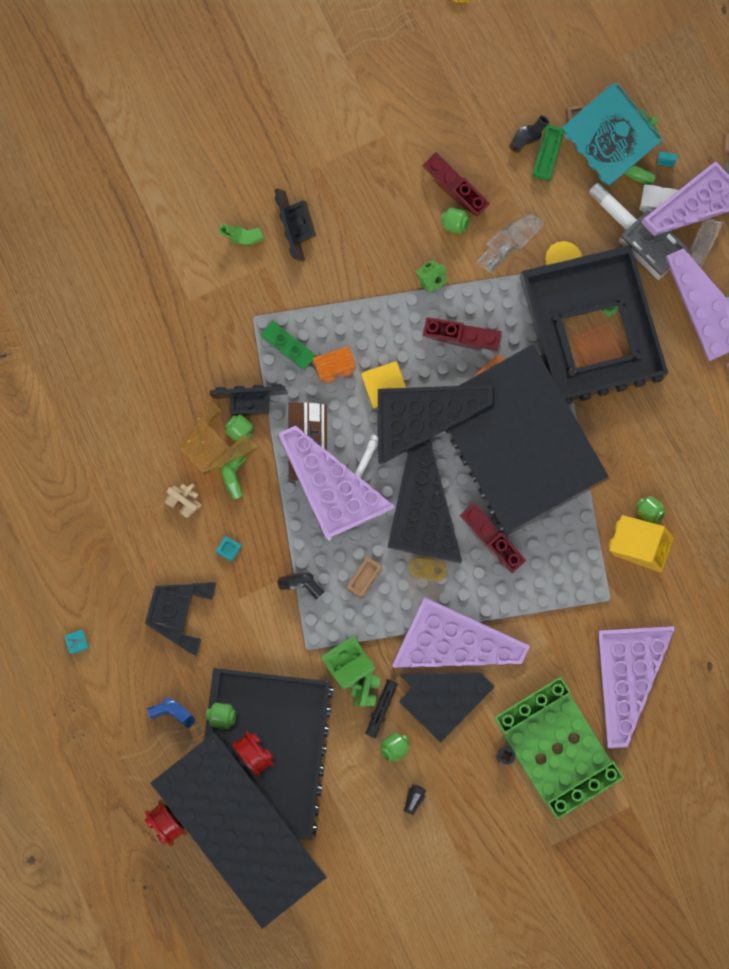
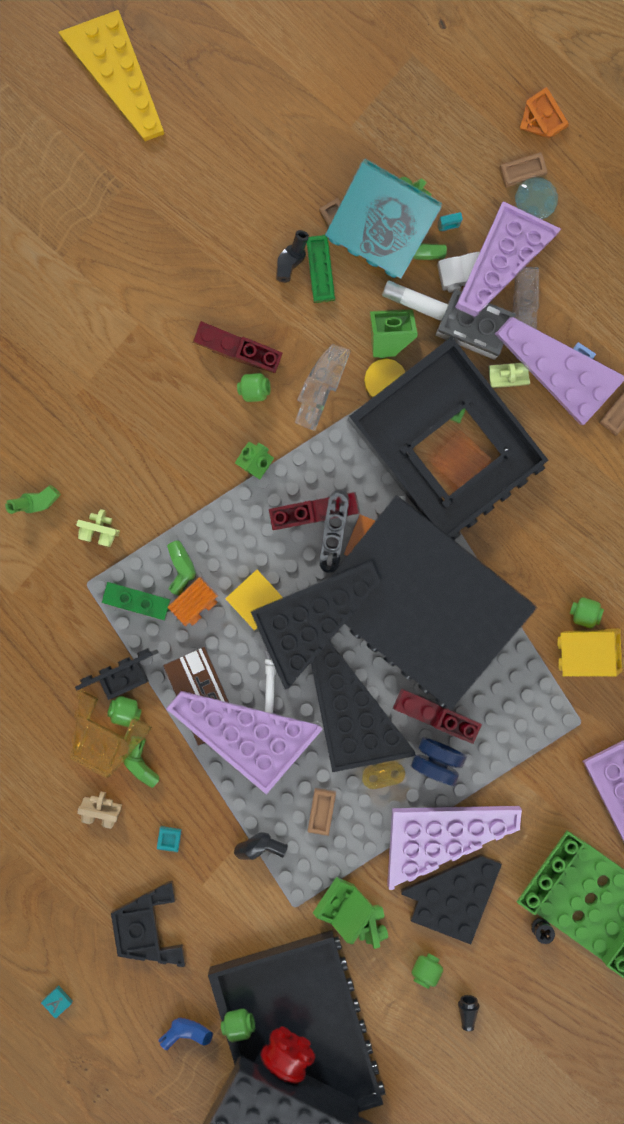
camera: 15 degrees left, 10 degrees up
black bracket [274,188,316,262] -> none
black pin [364,679,398,738] -> none
none -> yellowish green hips [76,509,120,547]
none -> bright green arm [167,541,196,596]
none -> black beam [319,490,349,573]
none -> bright green slope [370,310,417,358]
none -> dark blue wheel [411,737,467,786]
none -> yellowish green hips [488,363,530,388]

